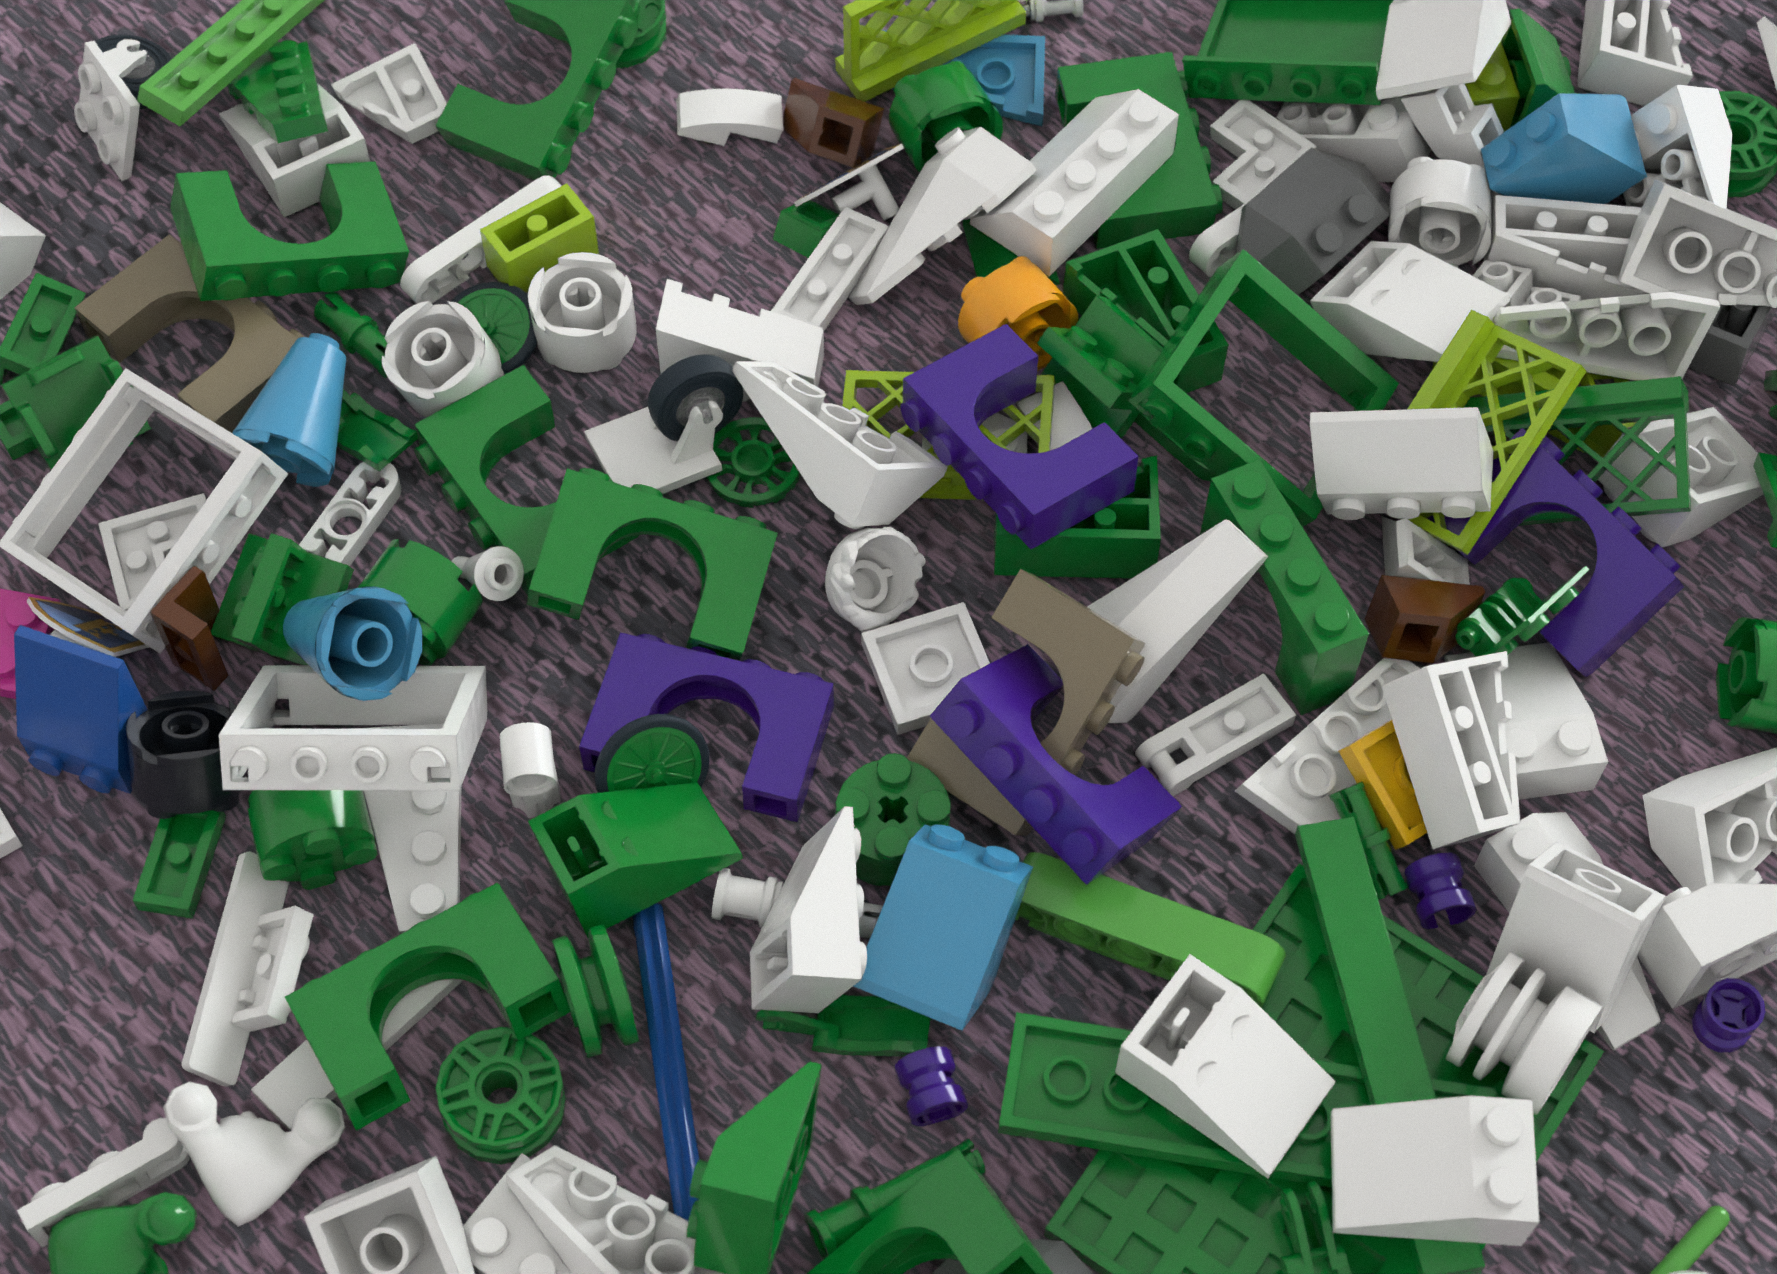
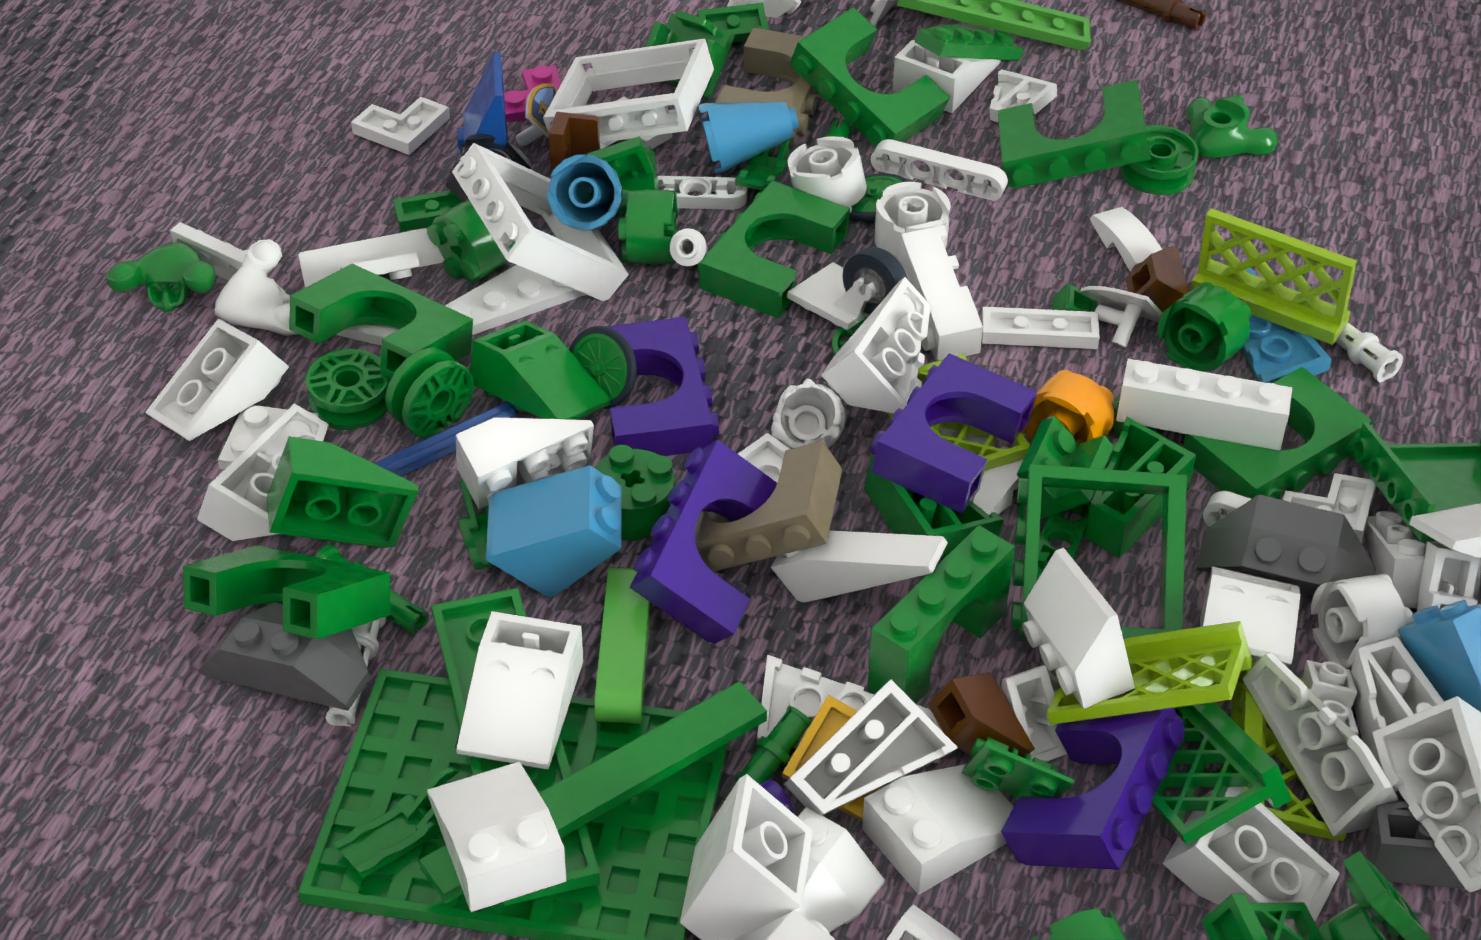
camera: 65 degrees right, 15 degrees down
lime brick [480,183,599,293] -> none
white piece [500,722,561,818] -> none
green arch [526,468,778,661] -> none
white wedge [849,127,1037,305] -> none
dark purple wheel [895,1046,968,1127] -> none
white plate [1135,673,1296,796] -> none
white wheel [1446,952,1603,1115] -> none

